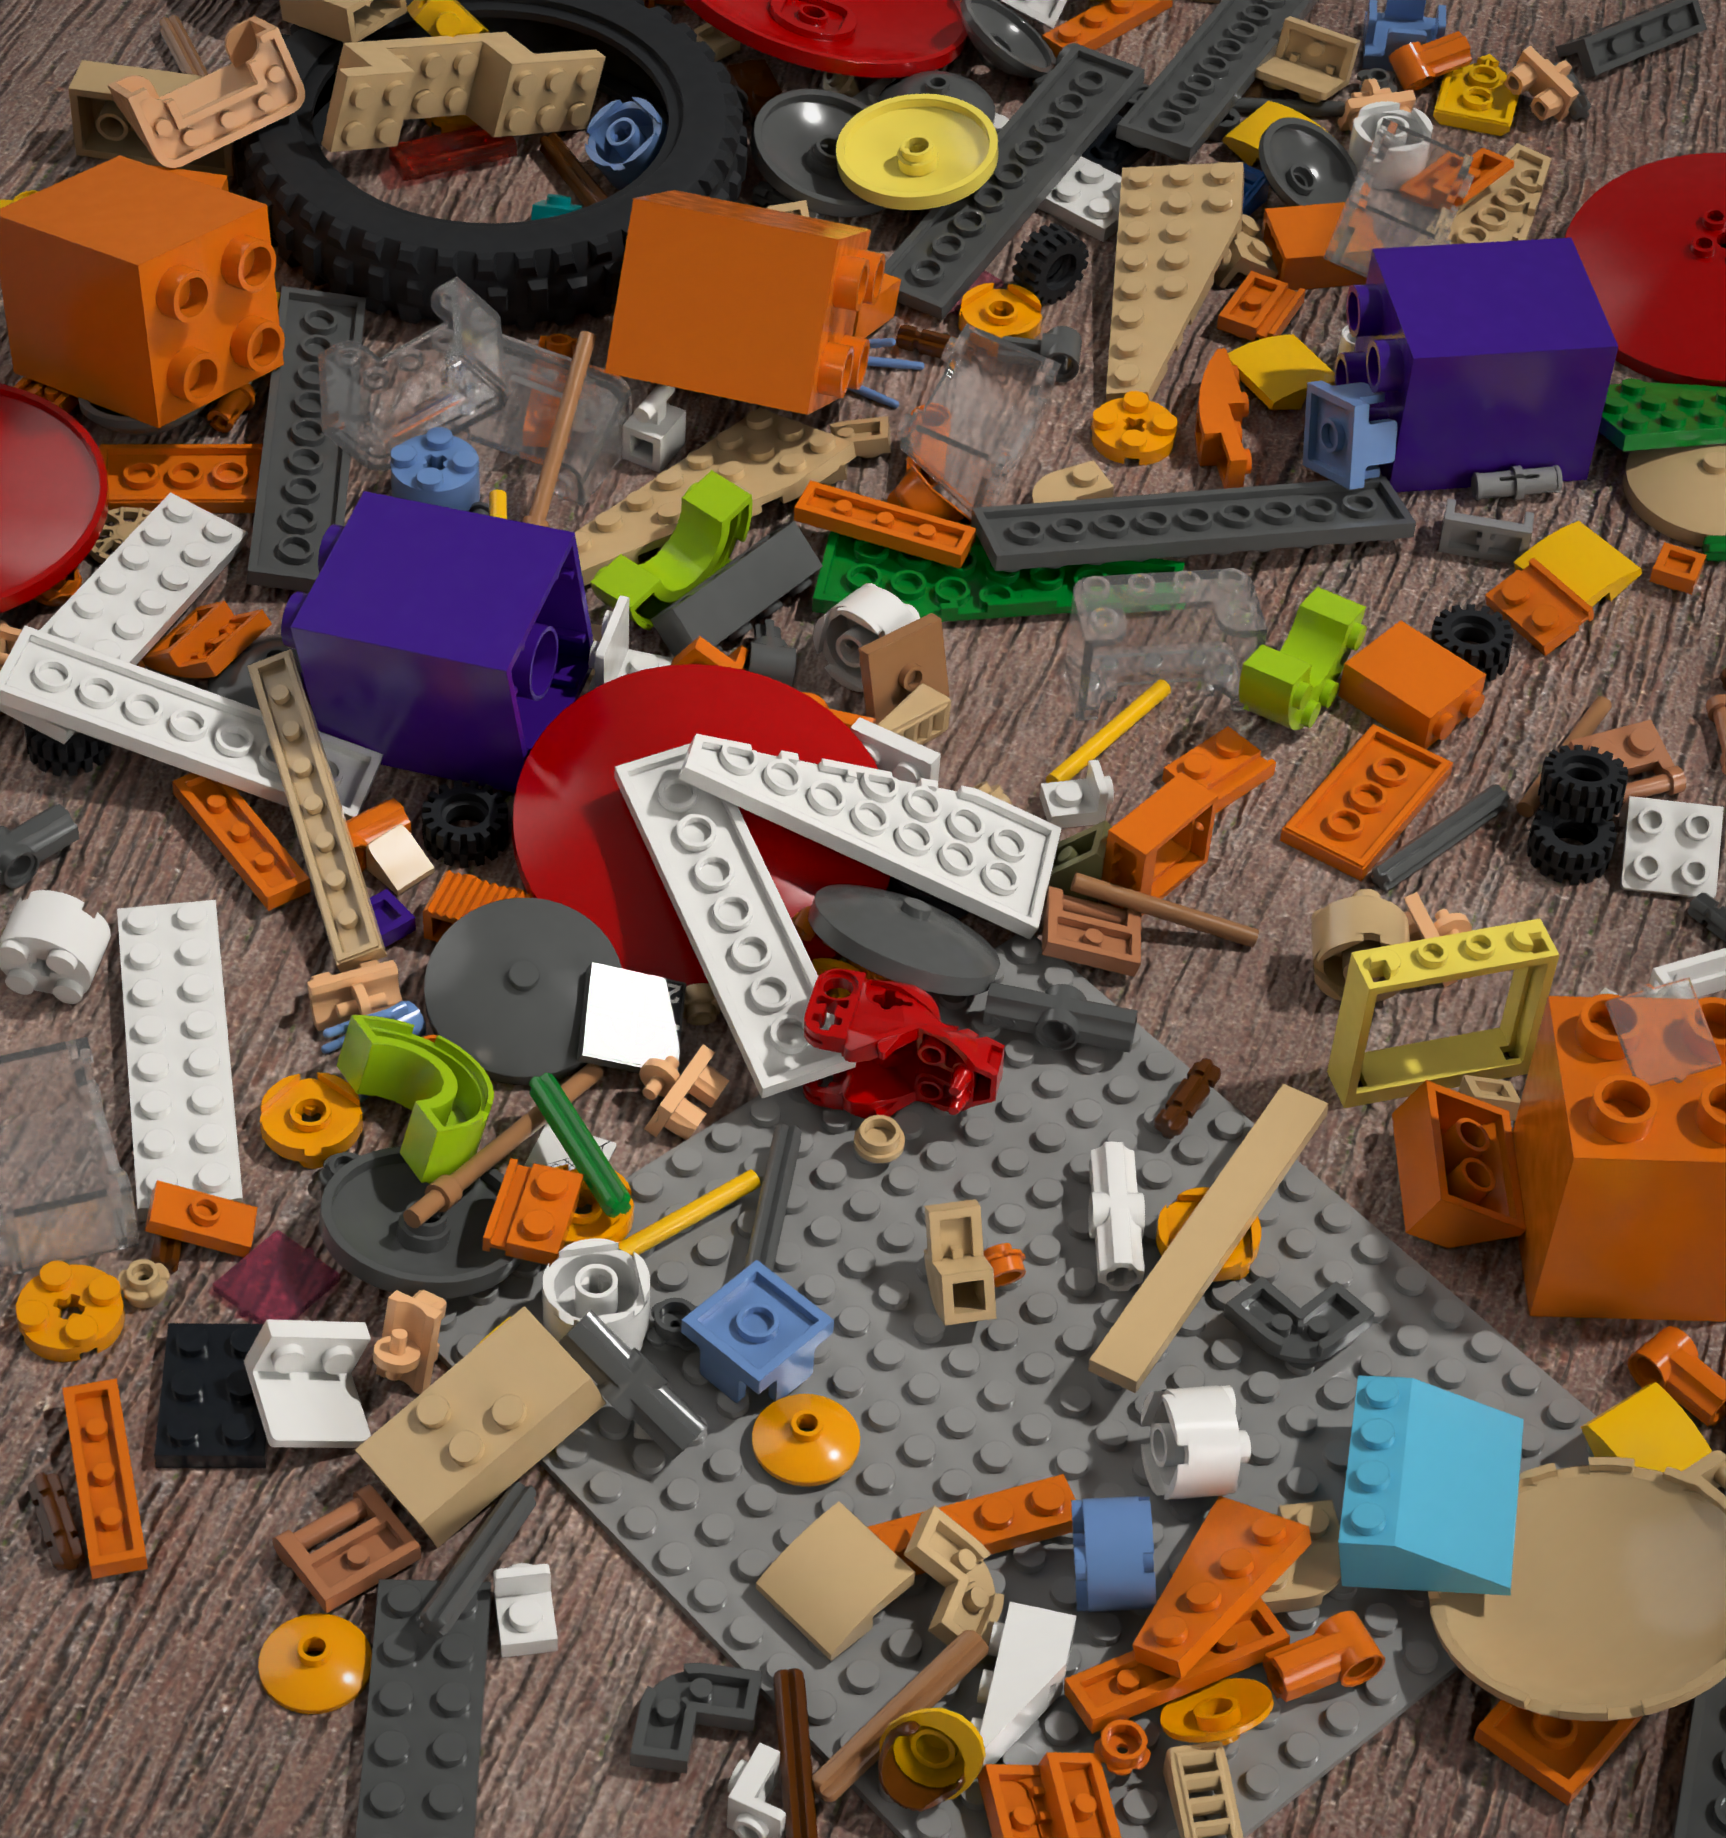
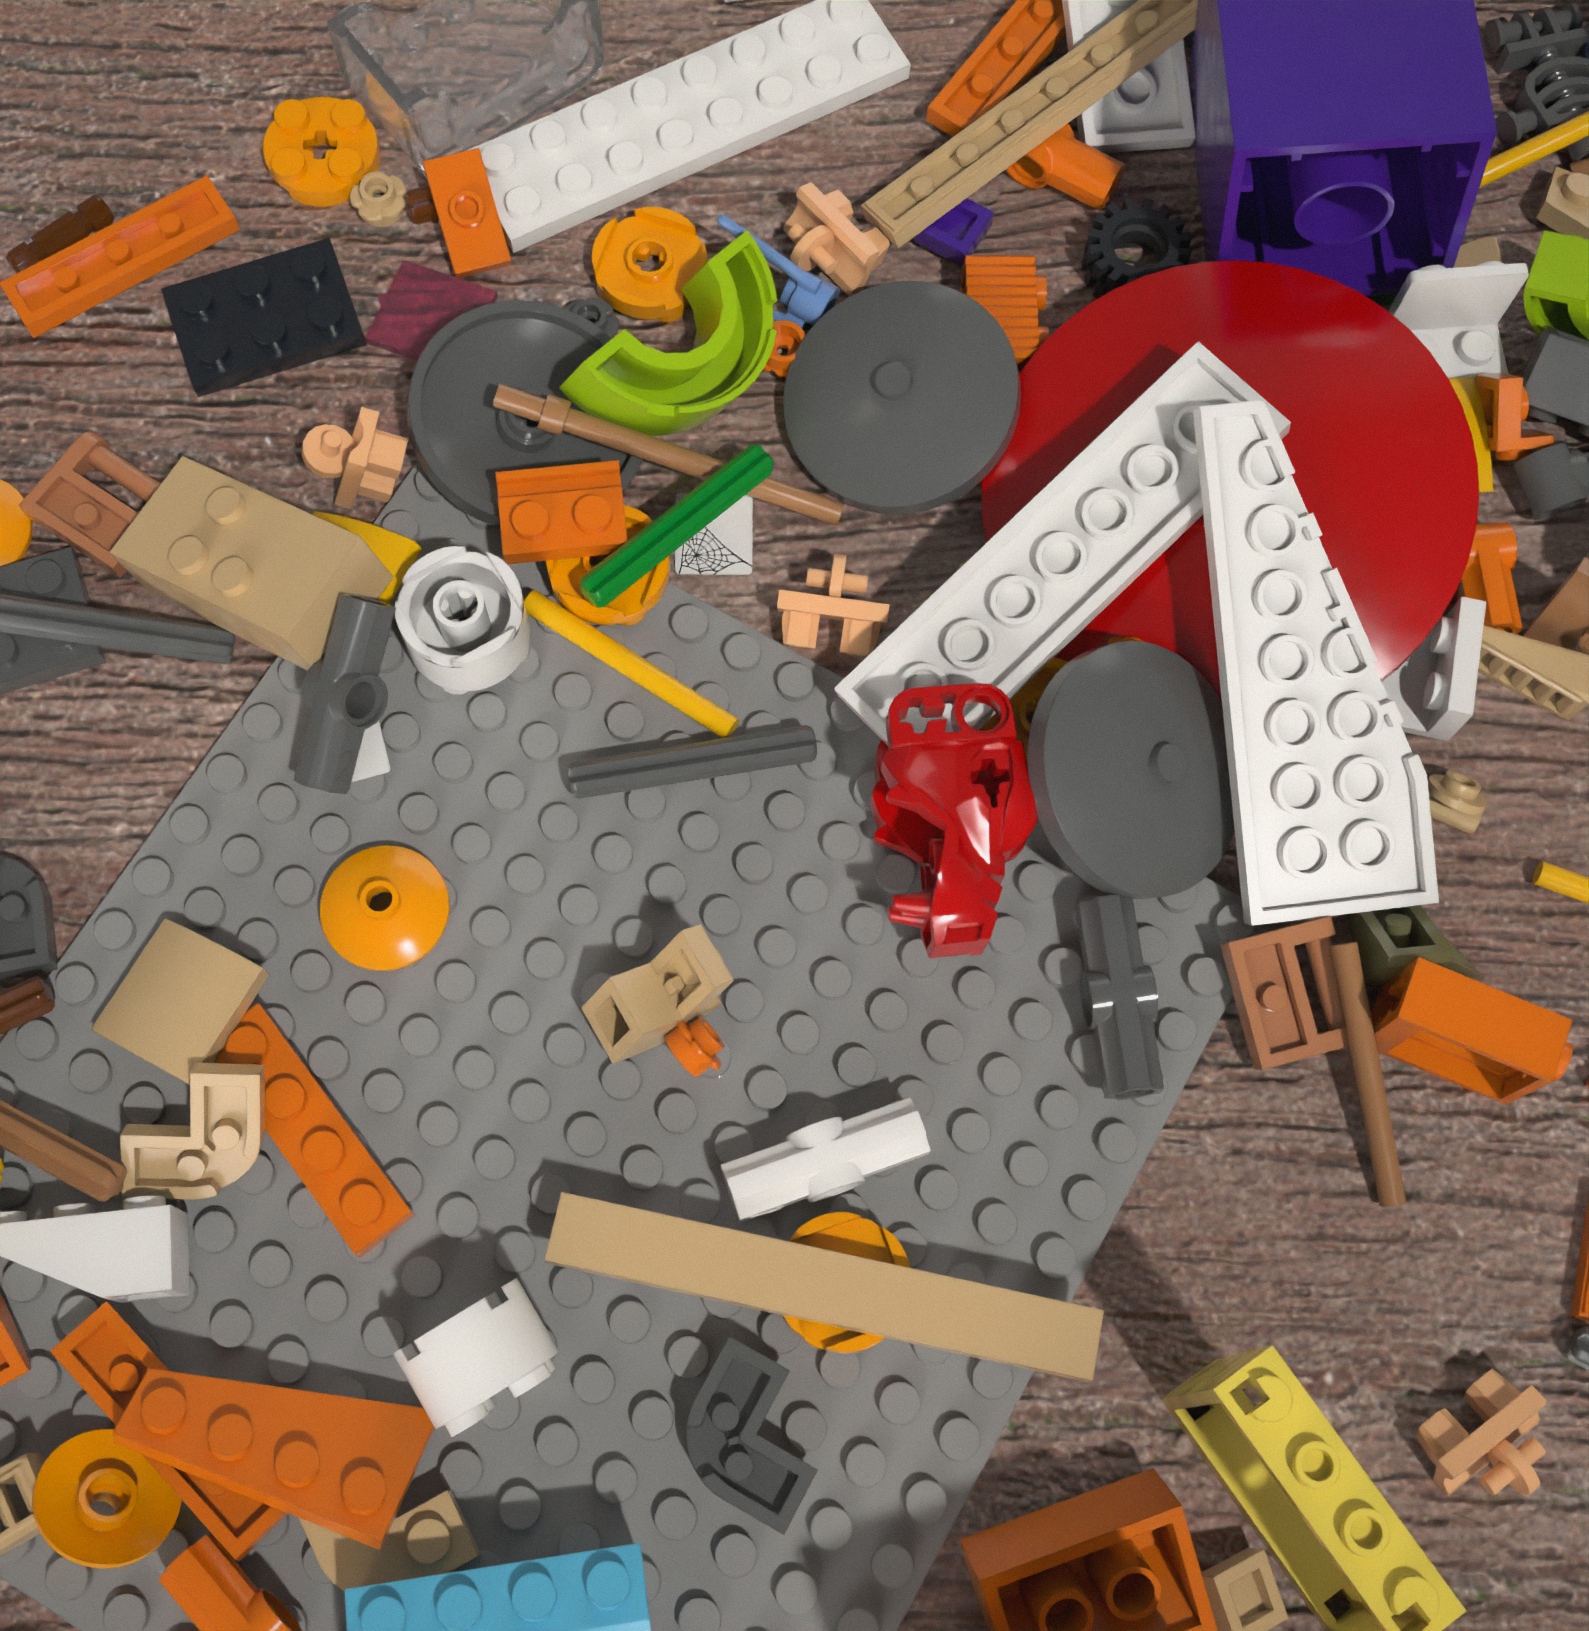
camera: 70 degrees right, 25 degrees up
white bracket [244,1319,371,1448] -> none
slope [365,824,435,895] -> none
white bracket [493,1563,558,1658] -> none
tile [577,962,686,1074] -> none
dark grey plate [647,1298,697,1350] -> none
medium blue panel [681,1260,834,1403] -> none
tan plate [854,1115,905,1163] -> none
white bracket [1039,760,1114,828] -> none
medium blue brick [1071,1496,1156,1612] -> none
orange plate [1094,1719,1151,1776] -> none
reddish brown axle [1154,1058,1221,1139] -> none
tan brick [1311,889,1410,1002] -> none

